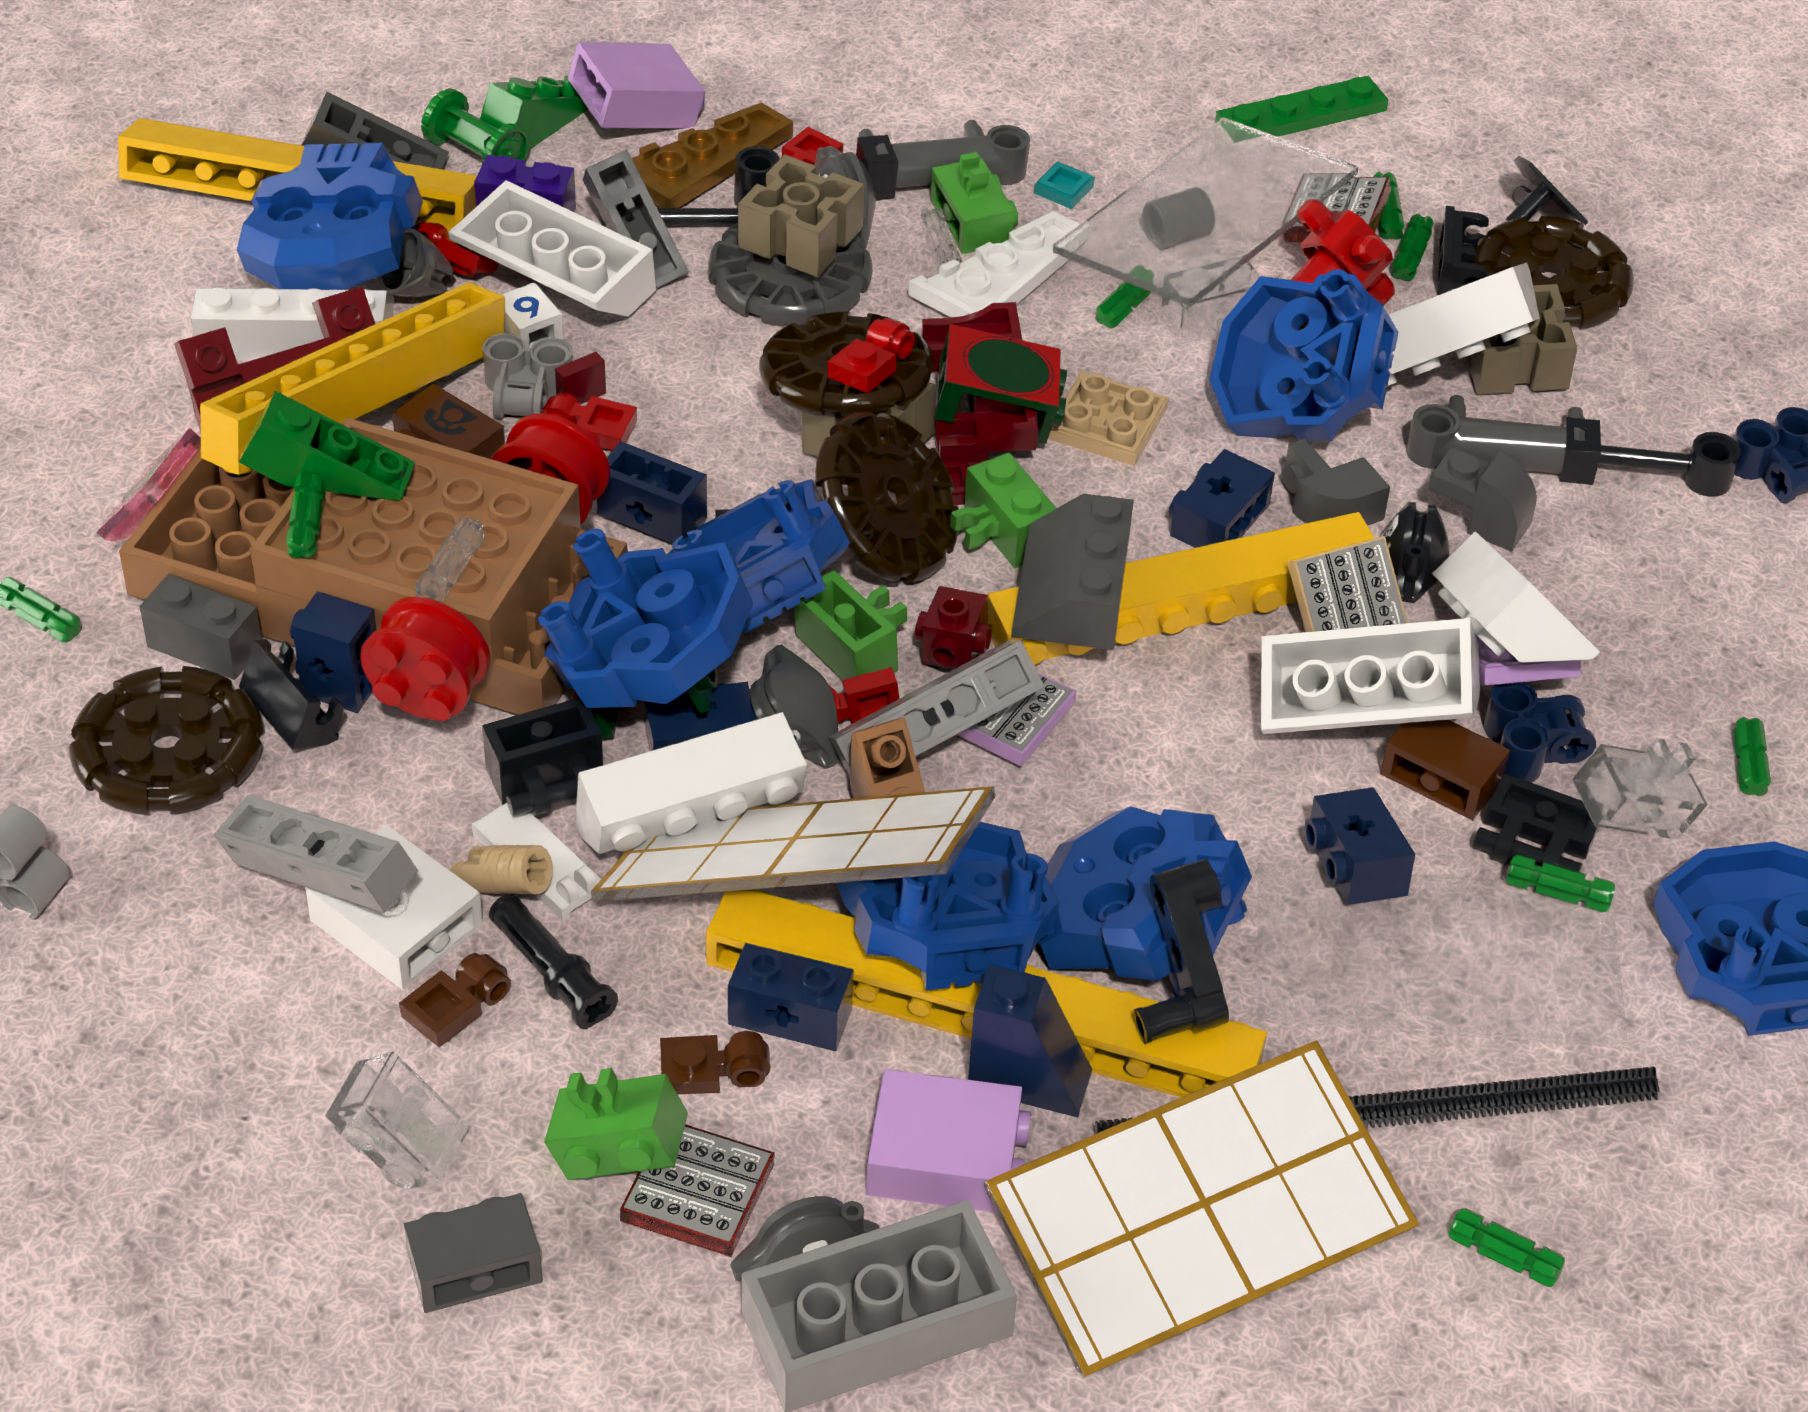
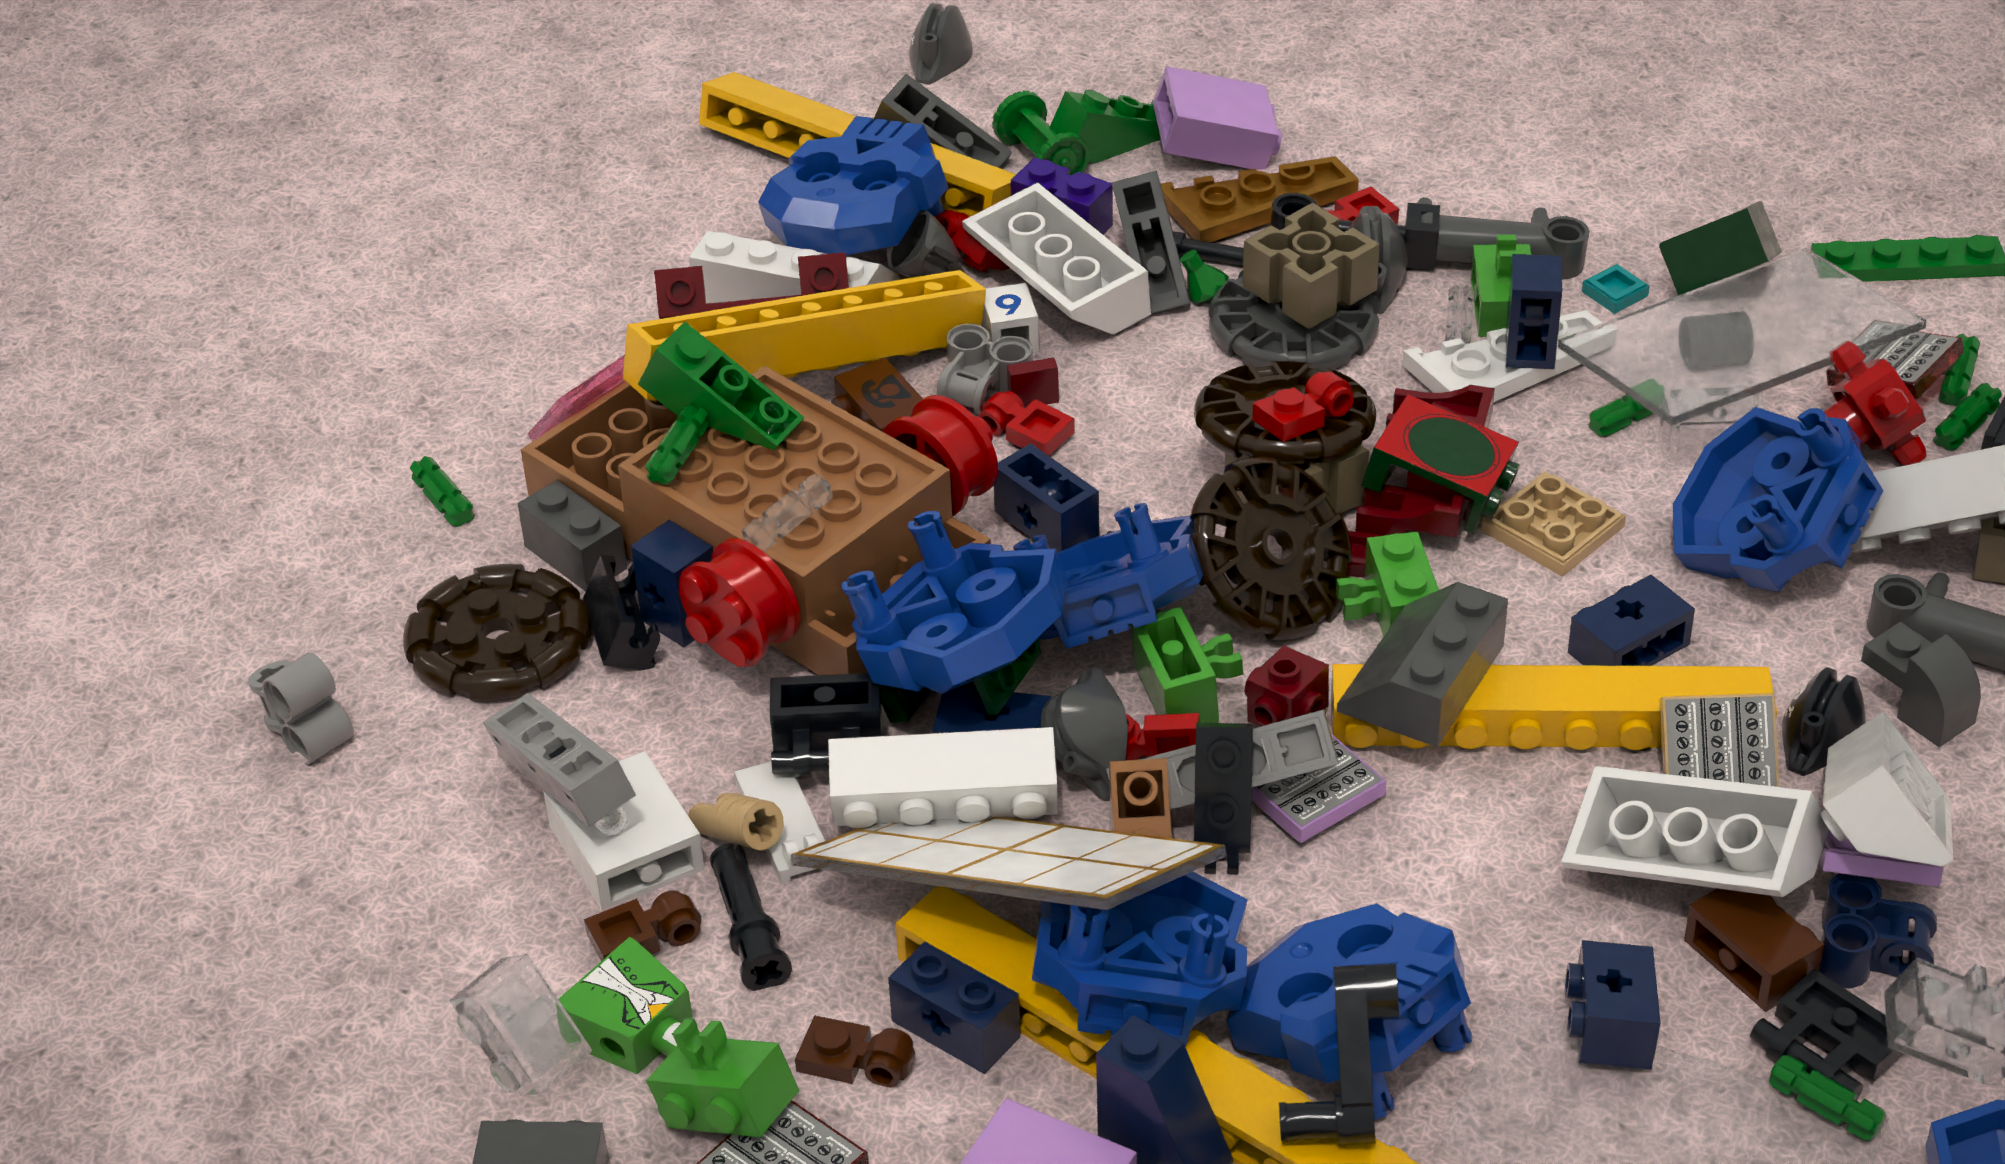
camera: 25 degrees right, 5 degrees down
dark grey brick [1282,439,1390,526] -> none
none -> bright green torso [553,937,693,1074]
none -> dark grey hat [909,3,973,85]
none -> green rock [1180,250,1229,303]
none -> black hinge [1194,722,1253,875]
none -> dark blue brick [1506,254,1562,369]
none -> dark green panel [1659,201,1782,296]

